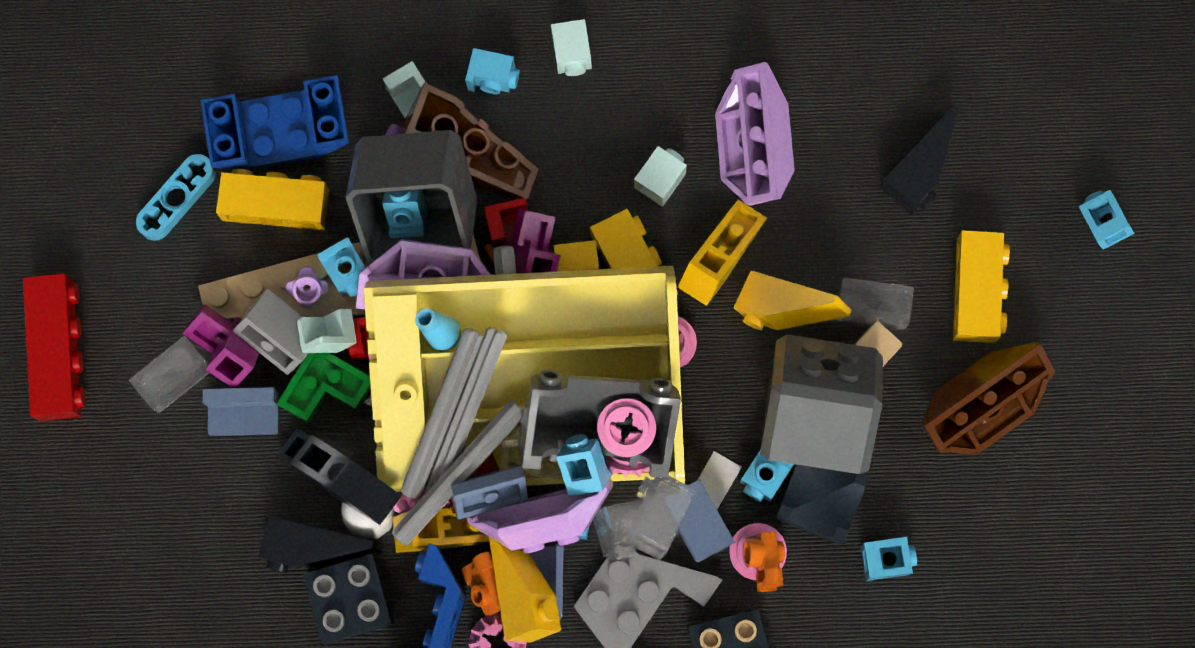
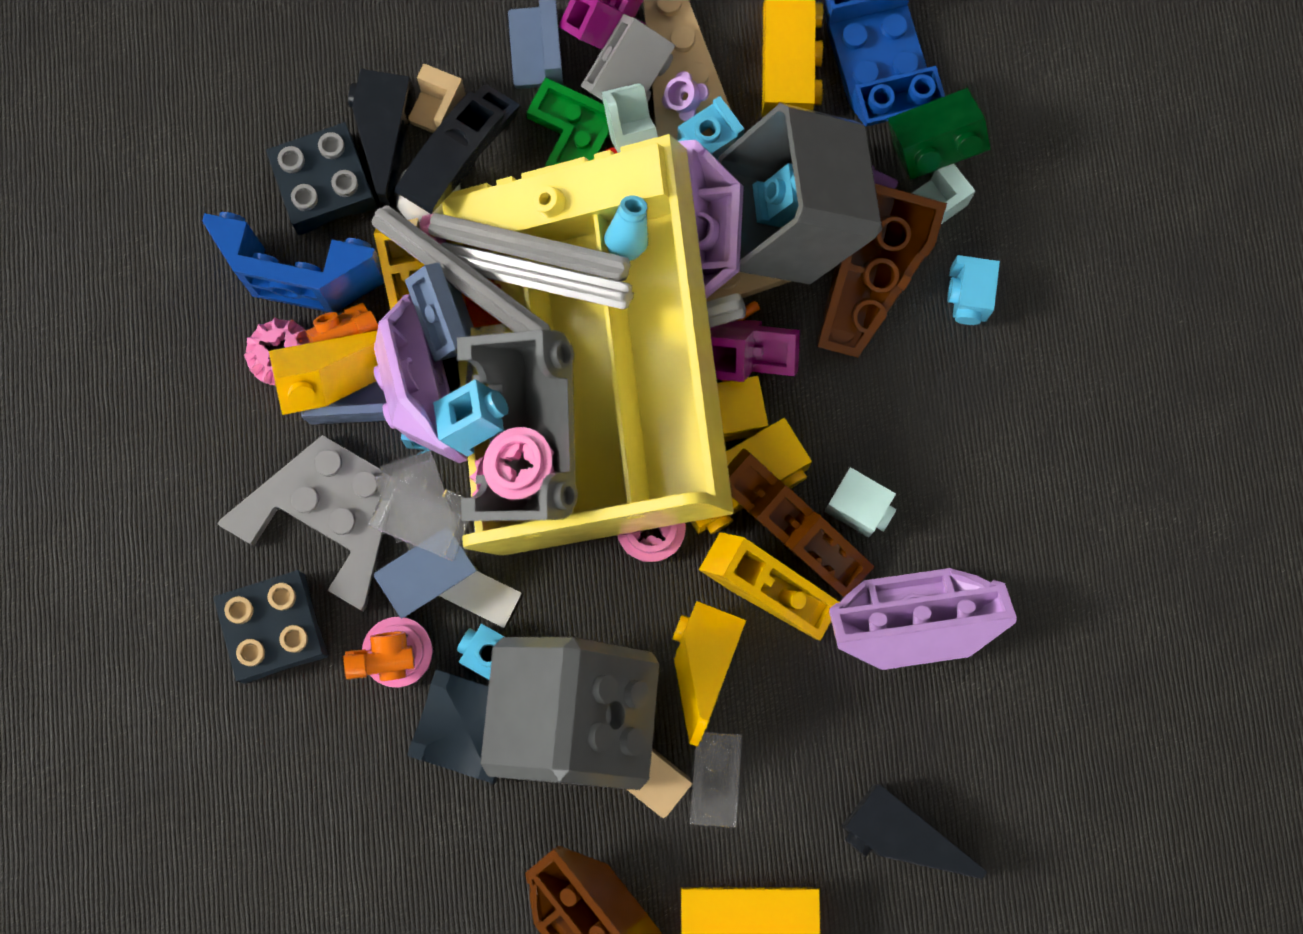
camera: 80 degrees right, 0 degrees up
red panel [484,198,528,248] -> none
light aqua brick [551,19,592,76] -> none
medium azure brick [861,537,917,581] -> none
none -> tan panel [409,63,466,133]
none -> reddish brown slope [728,448,875,597]
none -> dark green brick [887,88,991,180]

